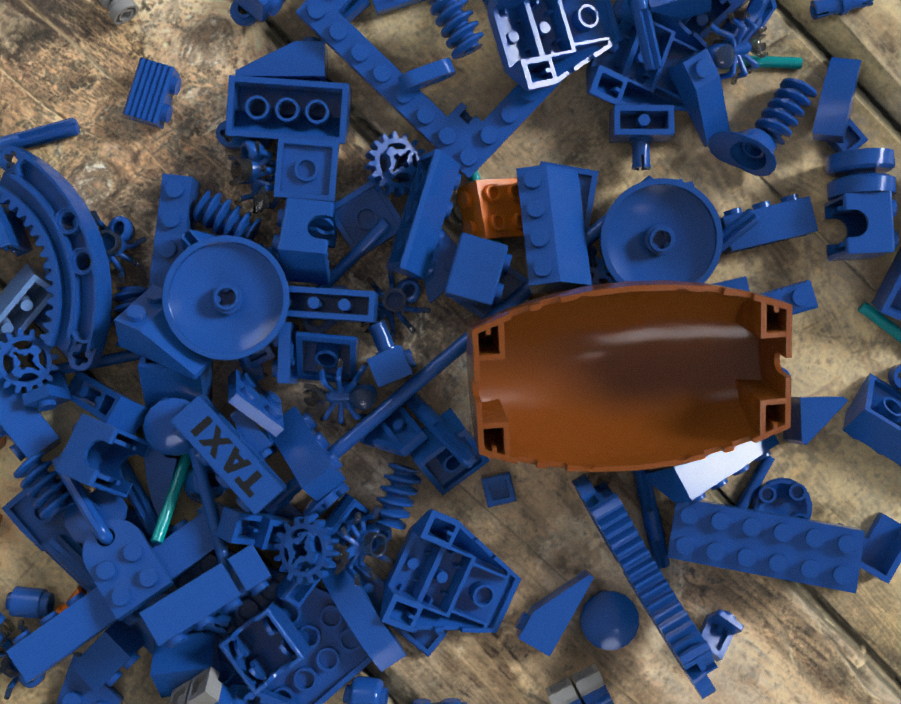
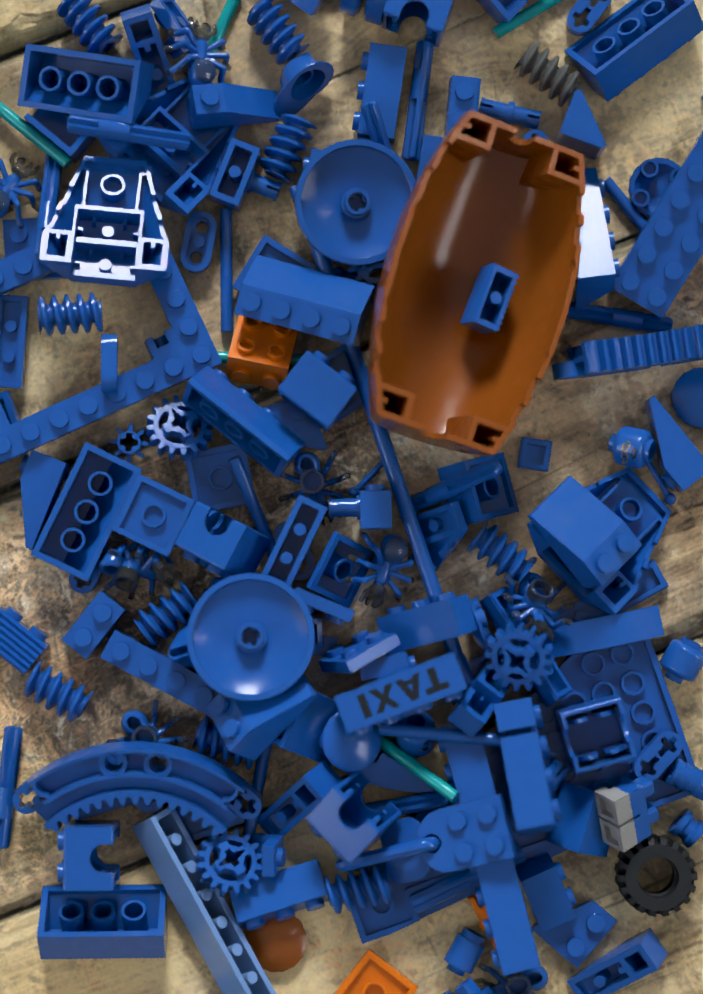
camera: 75 degrees left, 0 degrees up
none -> blue piece [24,660,95,723]
none -> blue brick [61,590,128,659]
none -> blue gear [110,423,150,463]
none -> blue plate [180,211,218,273]
none -> blue bar [220,209,233,332]
none -> blue piece [258,113,317,184]
none -> blue hinge [347,460,384,498]
none -> blue axle [402,40,434,161]
none -> blue brick [460,263,519,334]
none -> blue pin [478,97,542,130]
none -> dark grey piece [514,40,581,107]
none -> blue slope [527,476,642,588]
none -> blue head [608,426,657,469]
none -> blue hinge [646,462,676,505]

